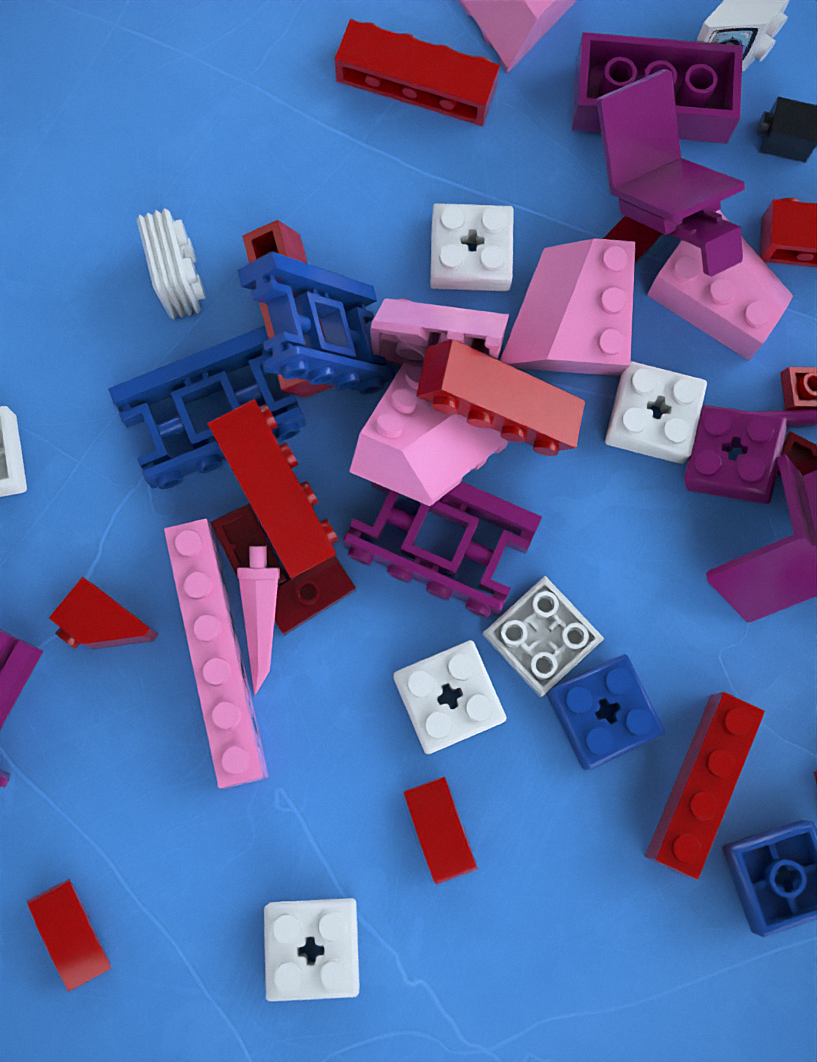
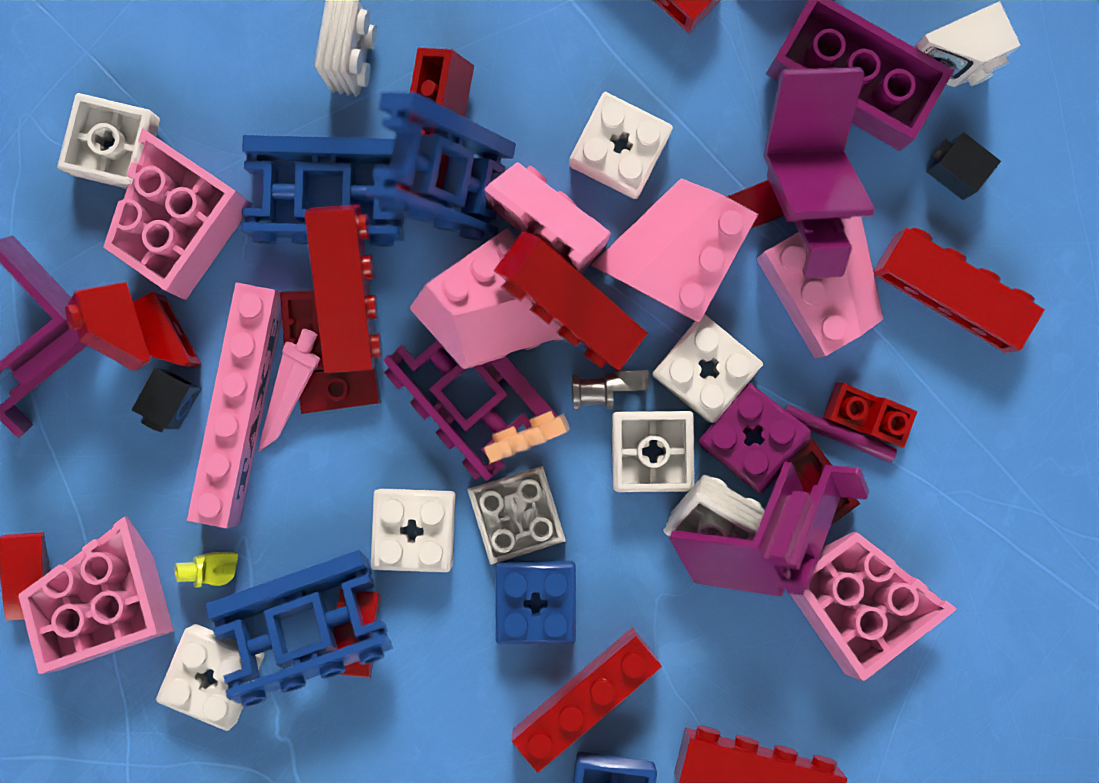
camera: 25 degrees right, 10 degrees up
none -> bright pink wedge [18,516,174,674]
none -> red slope [65,282,151,371]
none -> bright pink wedge [103,128,253,300]
none -> black brick [131,368,202,432]
none -> neon yellow piece [174,552,238,588]
none -> blue fence [205,550,393,707]
none -> light nougat hinge [484,411,570,463]
none -> flat silver connector [572,370,649,411]
none -> white brick [612,411,694,492]
none -> white brick [663,475,765,540]

